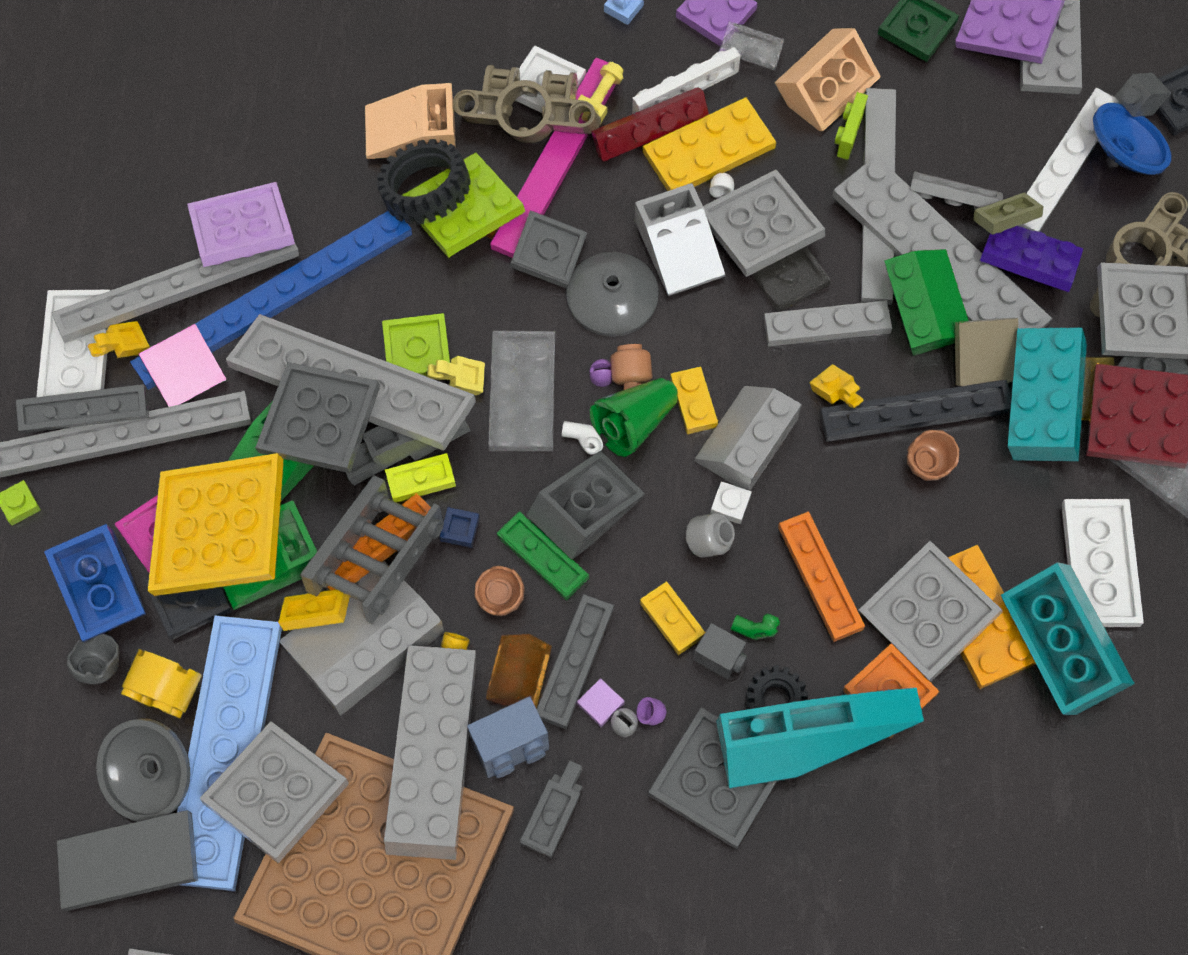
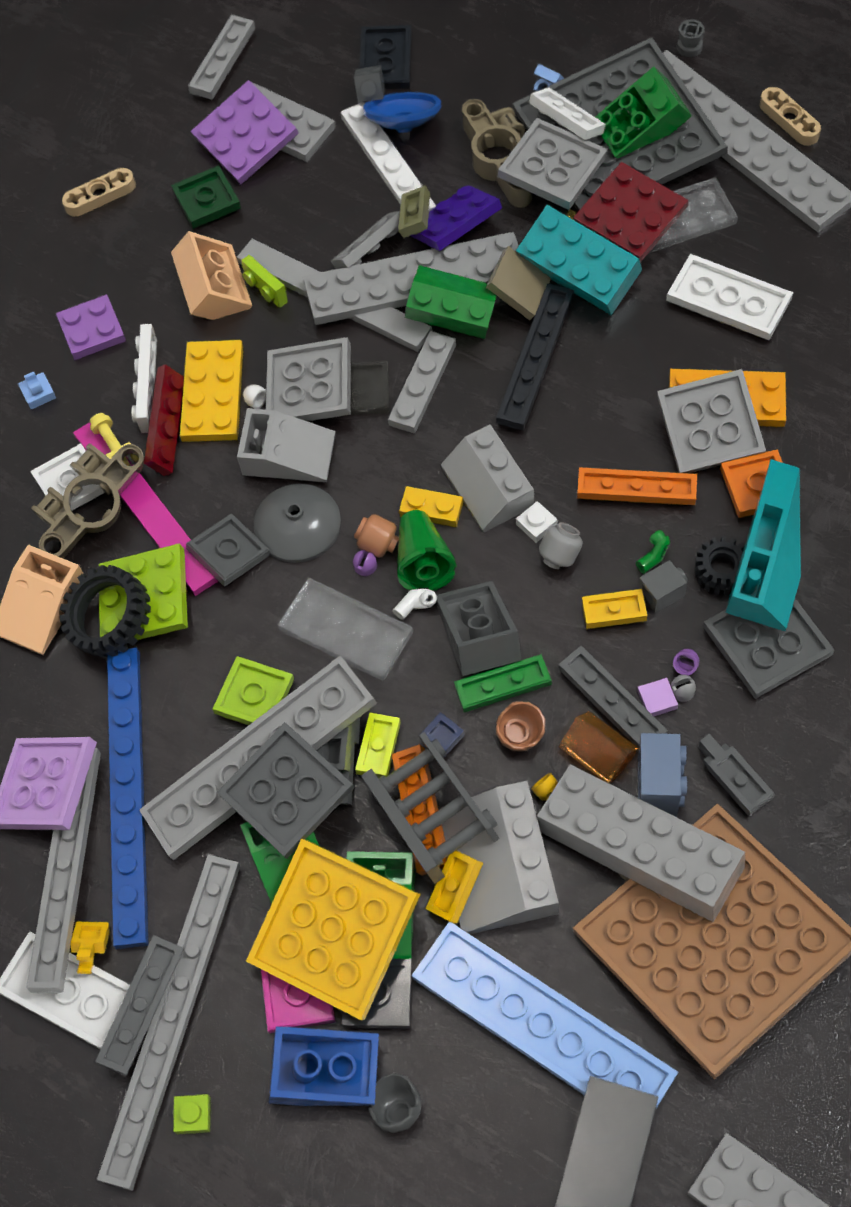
camera: 55 degrees left, 5 degrees down
dark grey dish [96,718,191,822] -> none
yellow brick [121,649,202,718] -> none
tile [138,324,226,407] -> none
light grey plate [200,721,349,863] -> none
light yellow plate [427,356,485,395] -> none
clear plate [719,21,784,70] -> none
yellow plate [809,364,864,408] -> none
nougat hair [906,430,959,481] -> none
teal brick [1001,562,1135,715] -> none

